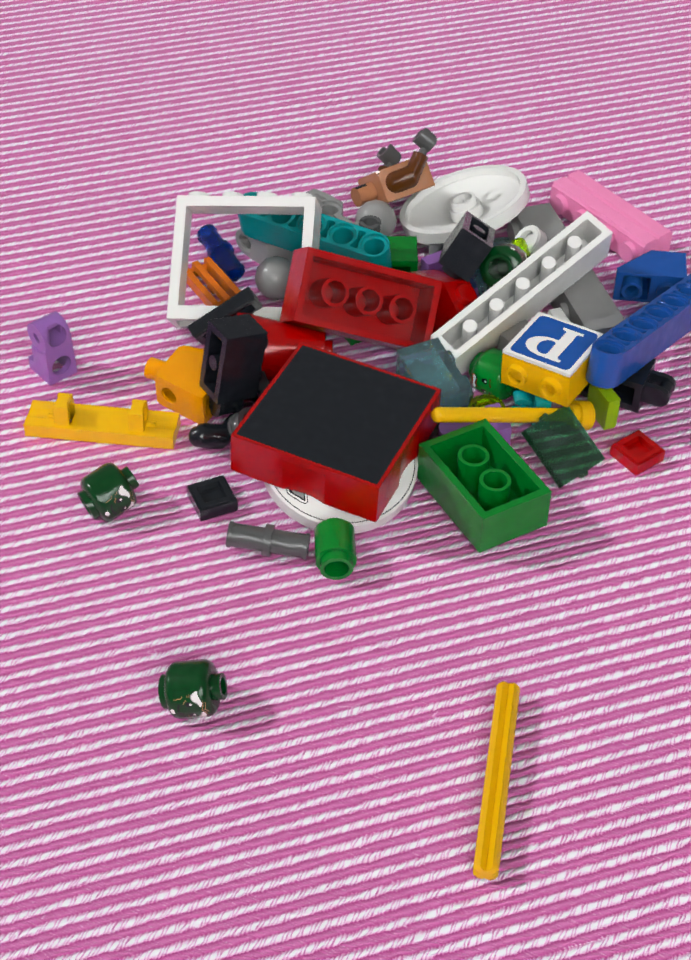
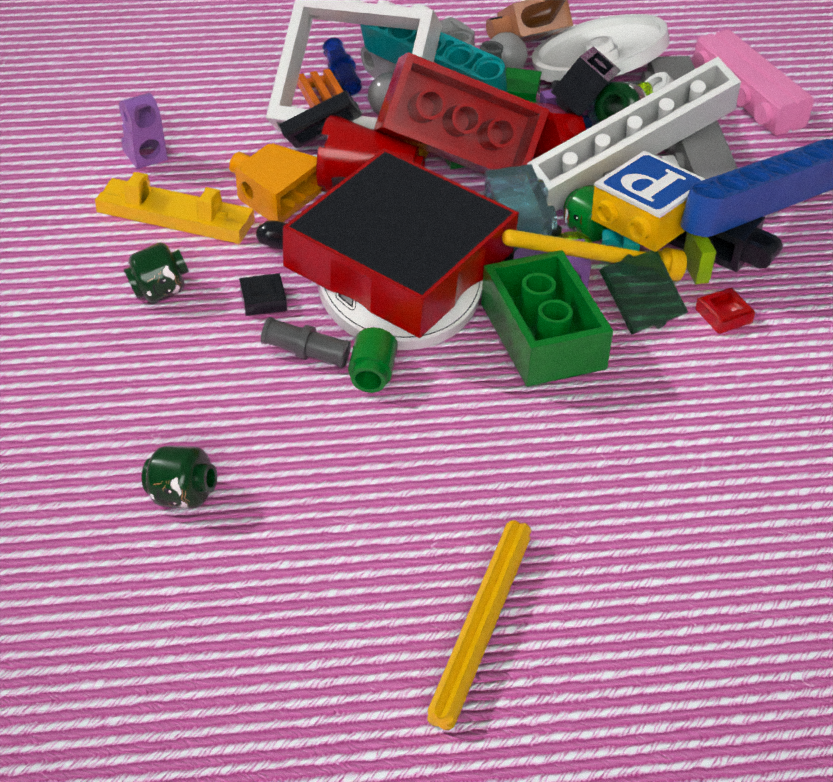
camera: 10 degrees right, 0 degrees up
black brick [199,314,268,417] -> none
blue slope [613,250,687,303] -> none

